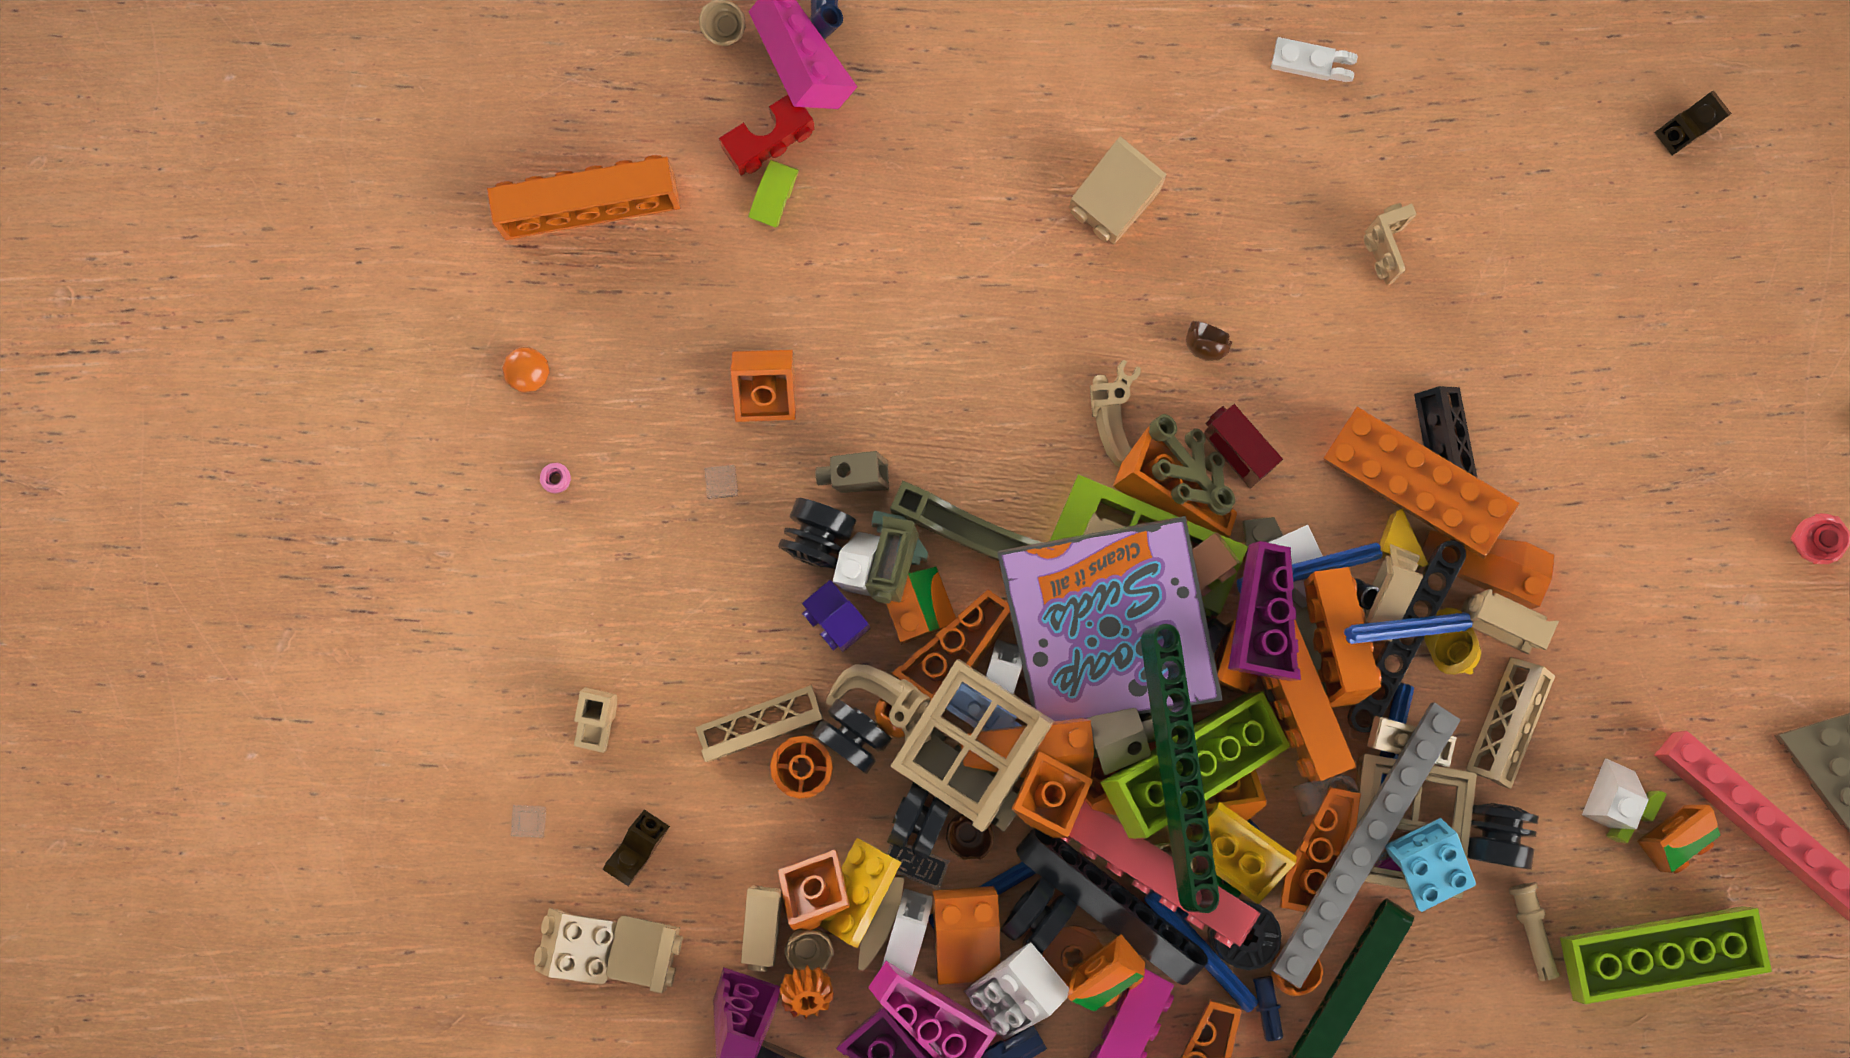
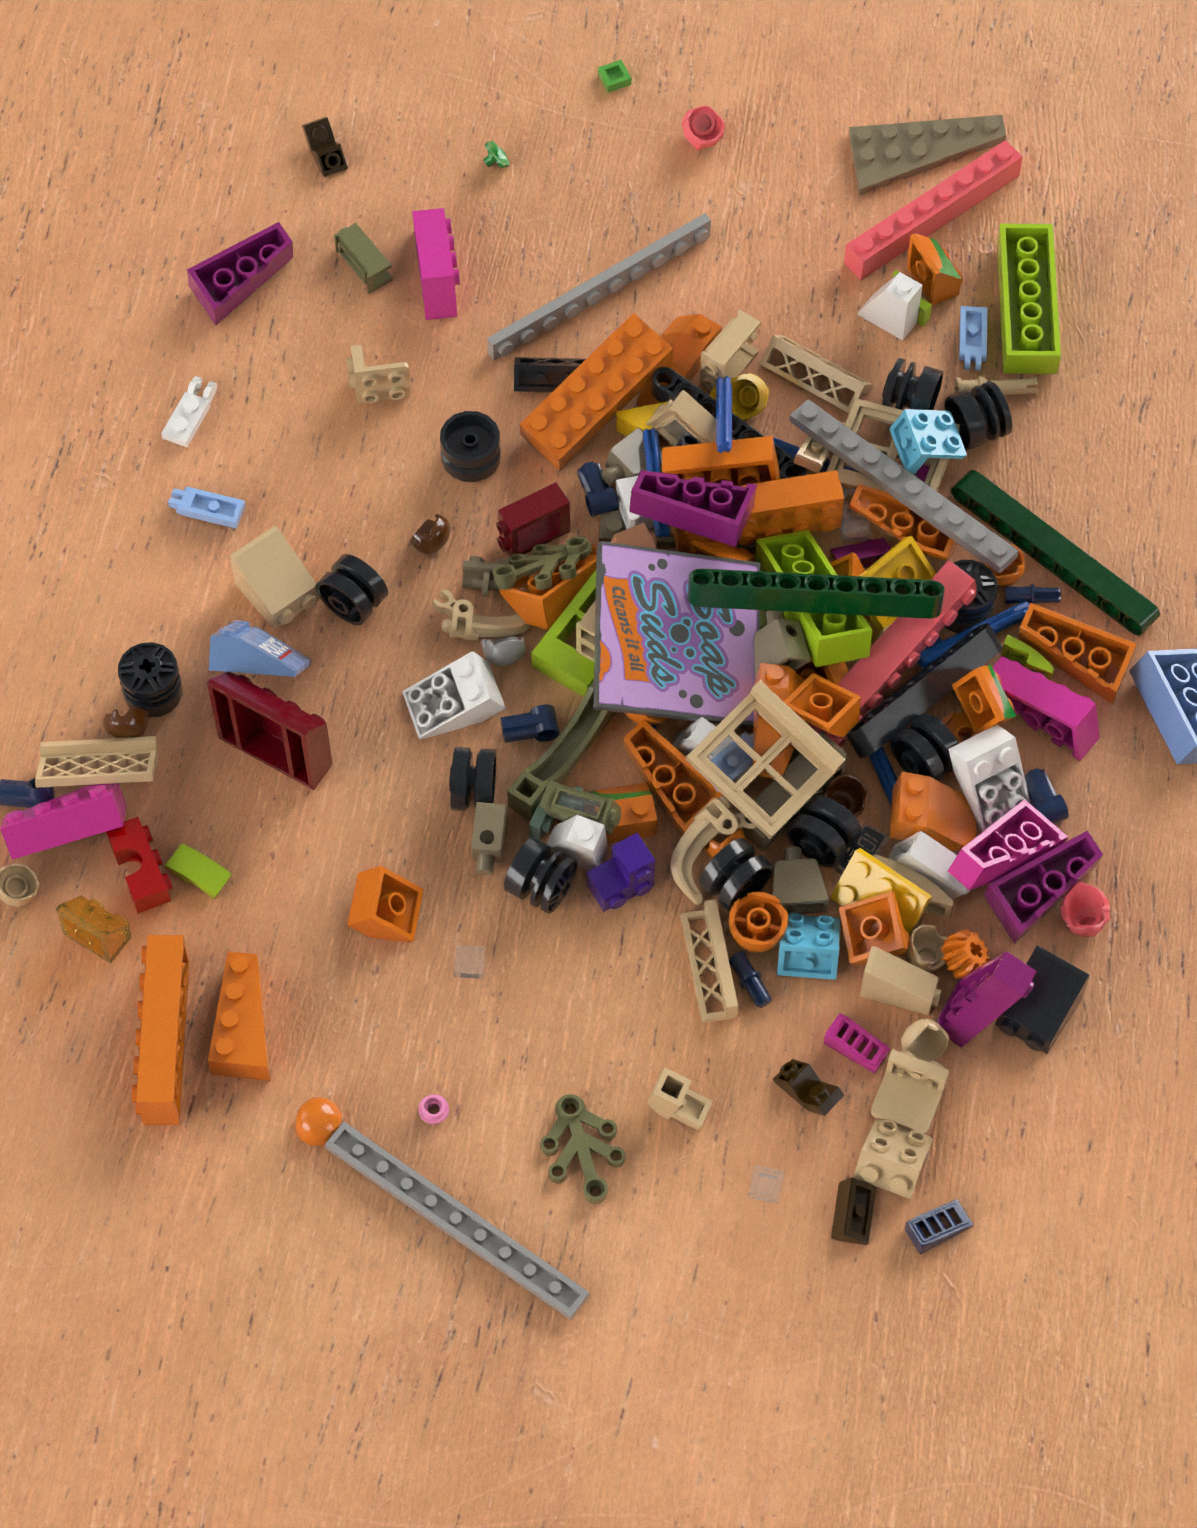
camera: 80 degrees left, 20 degrees down
none -> tan fence [35,736,159,788]
none -> clear yellow slope [55,895,132,964]
none -> reddish brown hair [103,707,149,738]
none -> black wheel [118,642,183,718]
none -> light blue hinge [167,487,245,529]
none -> magenta wedge [187,222,293,325]
none -> dark red slope [207,672,333,790]
none -> orange wedge [208,951,271,1081]
none -> medium blue slope [209,620,311,677]
none -> black wheel [316,554,388,625]
none -> light grey plate [325,1121,589,1320]
none -> olive window [334,223,393,294]
none -> white slope [402,651,506,740]
none -> dark pink wedge [412,208,460,320]
none -> black wheel [440,411,501,482]
none -> black wheel [449,747,497,811]
none -> dark tan hips [462,556,514,596]
none -> light grey hair [481,637,525,666]
none -> plant [483,141,510,168]
none -> light grey plate [487,213,711,361]
none -> dark blue piece [500,704,560,743]
none -> olive plant [540,1094,625,1204]
none -> dark blue piece [577,461,619,517]
none -> dark tan torso [602,428,662,485]
none -> dark blue axle [729,951,771,1008]
none -> dark tan torso [772,846,828,914]
none -> medium azure bracket [777,913,840,980]
none -> dark pink slope [823,1013,890,1074]
none -> magenta slope [830,537,891,568]
none -> dark brown slope [831,1177,876,1245]
none -> tan hair [901,1019,949,1062]
none -> dark blue slope [904,1199,973,1255]
none -> black wheel [944,381,1012,451]
none -> light blue hinge [959,306,988,371]
none -> lime slope [1000,635,1054,681]

